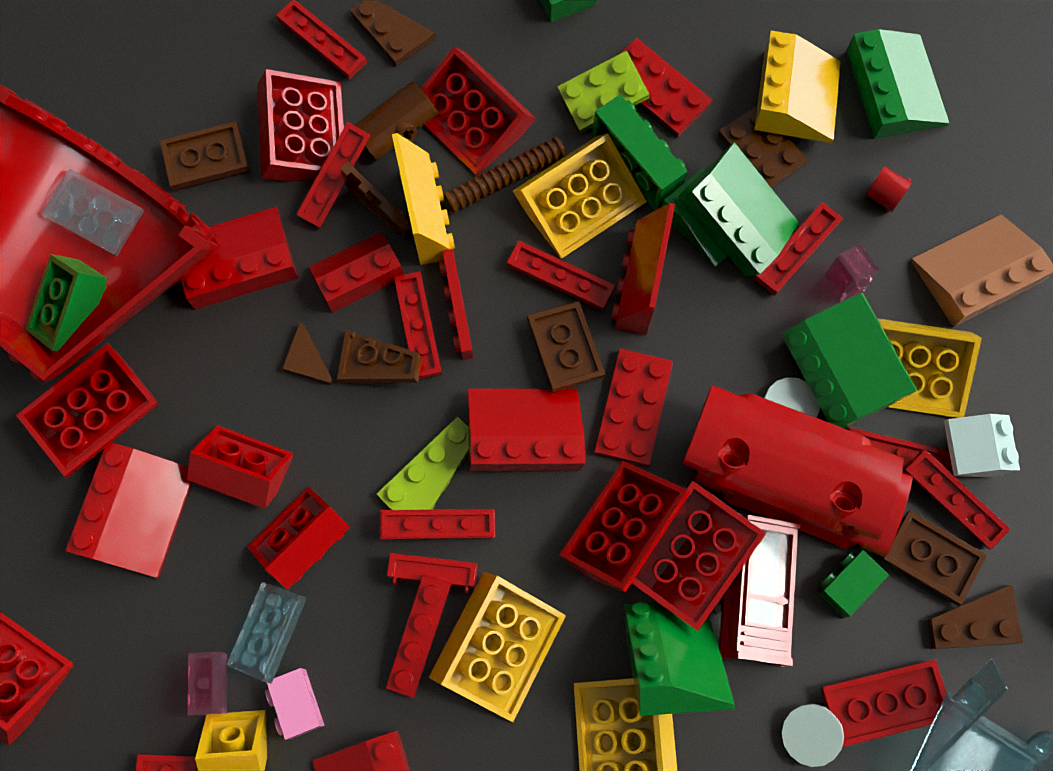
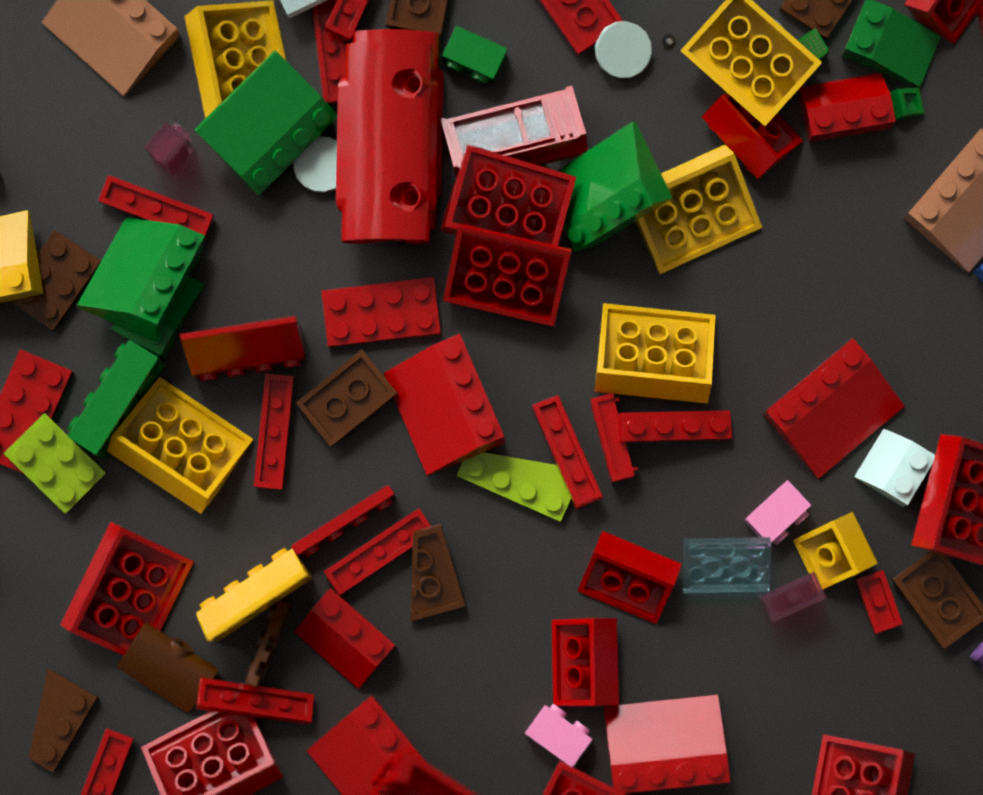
camera: 110 degrees left, 10 degrees up
reddish brown tile [283,323,333,385] -> none
reddish brown piece [444,136,566,213] -> none
red piece [865,166,912,212] -> none
none -> bright pink brick [525,704,592,767]

